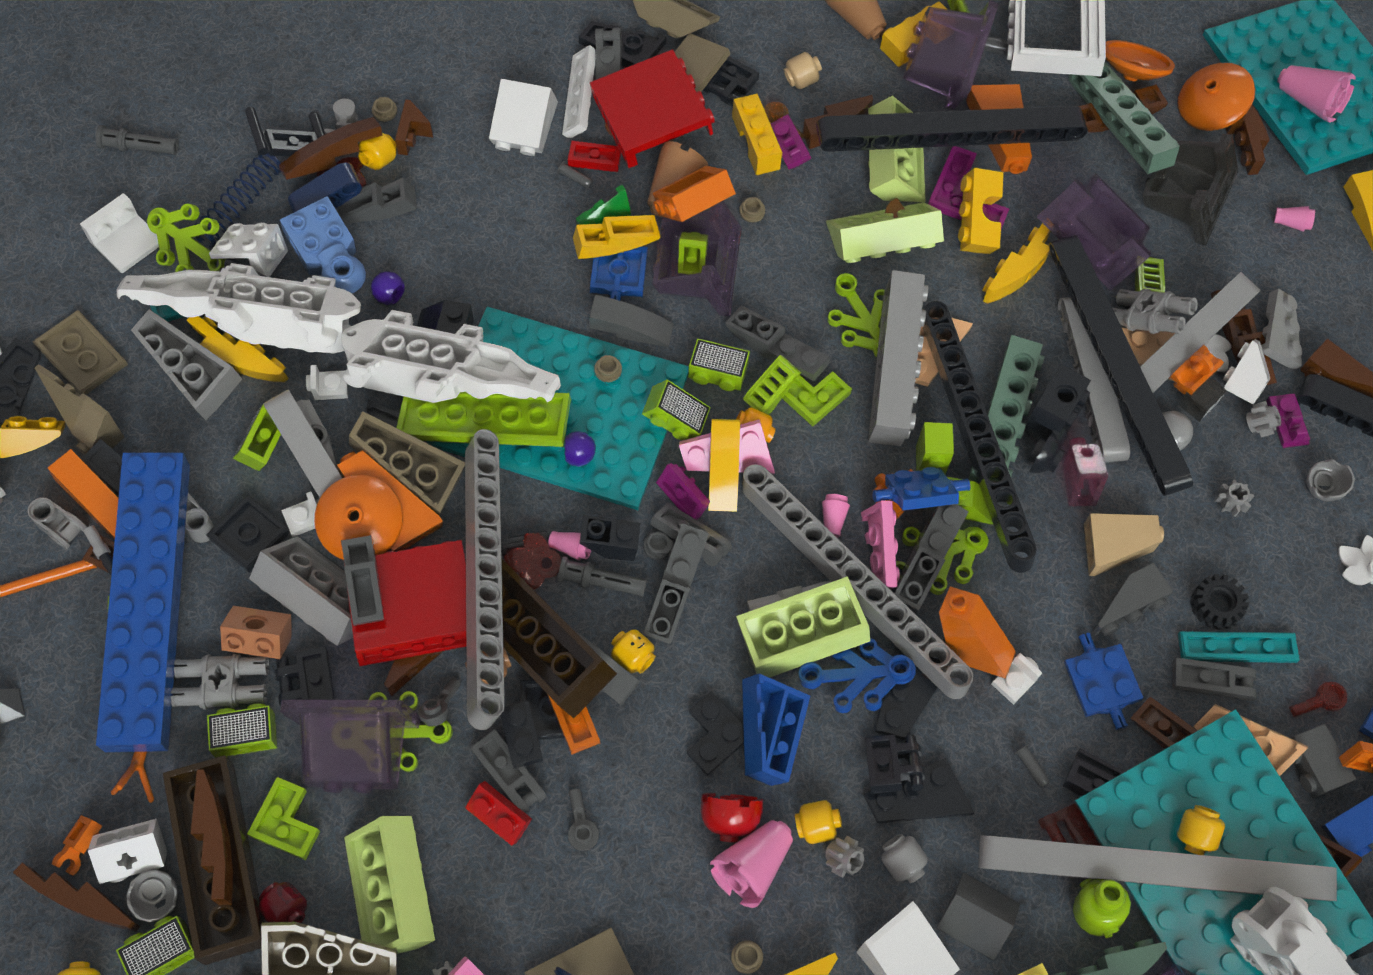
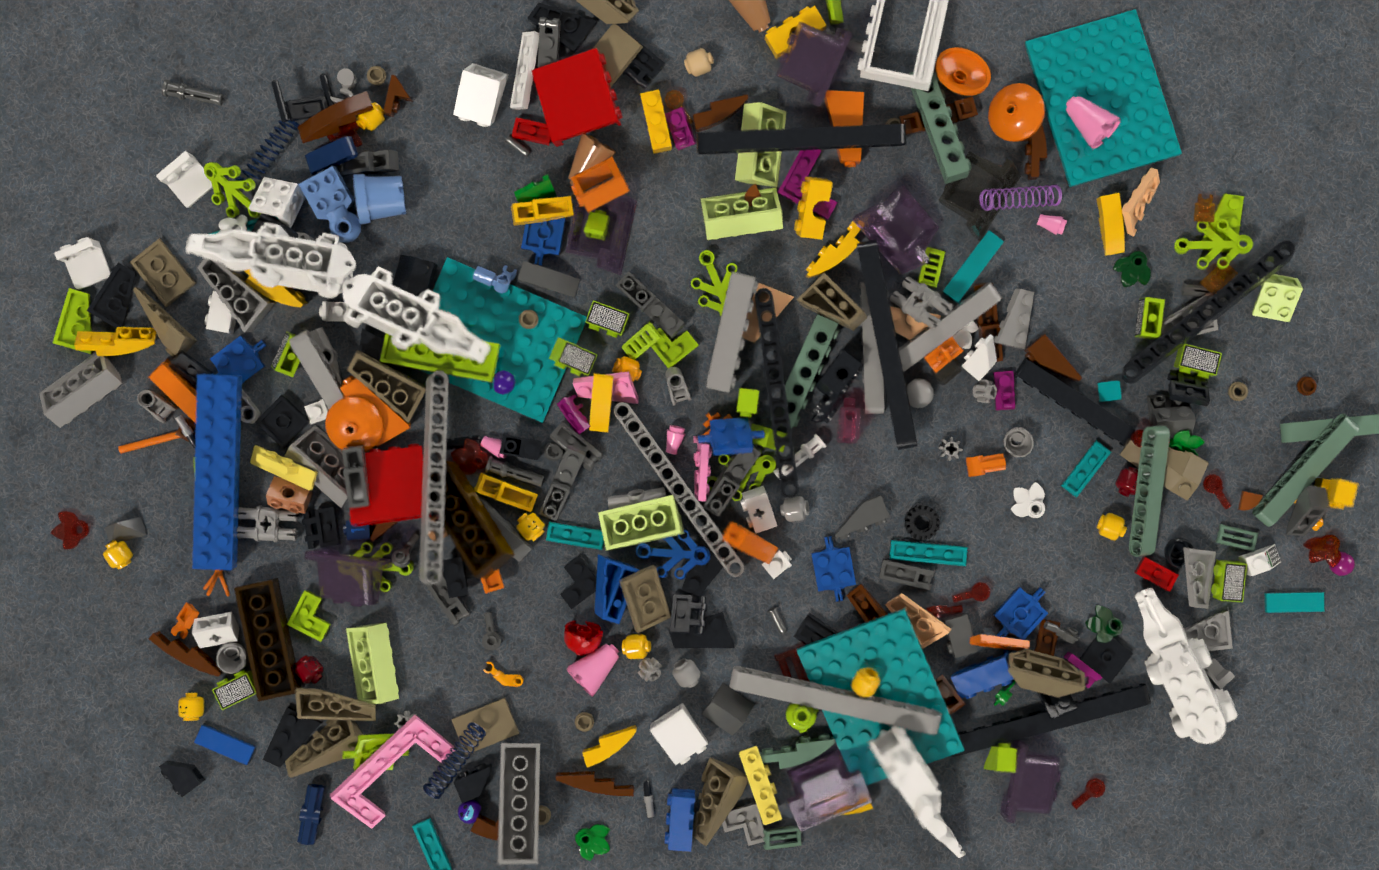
camera: 10 degrees right, 25 degrees up
reddish brown slope [191,769,233,905] -> none
brick [207,703,277,758] -> none
dark purple piece [371,271,405,305] -> none
red plate [465,781,532,846] -> none
dark tan plate [739,197,765,222] -> none
tan slope [1084,513,1164,576] -> none
none -> white slope [205,291,236,334]
none -> blue plate [210,336,267,383]
none -> light yellow bracket [250,445,317,490]
none -> dark blue brick [343,520,373,540]
none -> medium blue piece [353,174,406,225]
none -> medium blue bar [473,265,517,293]
none -> yellow slope [474,473,538,512]
none -> light orange arm [483,661,524,687]
none -> teal tile [546,522,604,550]
none -> dark tan tile [619,565,671,633]
none -> light grey piece [665,366,691,406]
none -> white brick [740,486,777,533]
none -> white pin [773,434,827,479]
none -> light grey head [780,496,809,522]
none -> dark tan wedge [797,273,868,331]
none -> clear red plate [926,605,963,618]
none -> teal tile [942,230,1004,303]
none -> orange piece [966,453,1006,477]
none -> medium lavender piece [980,185,1062,211]

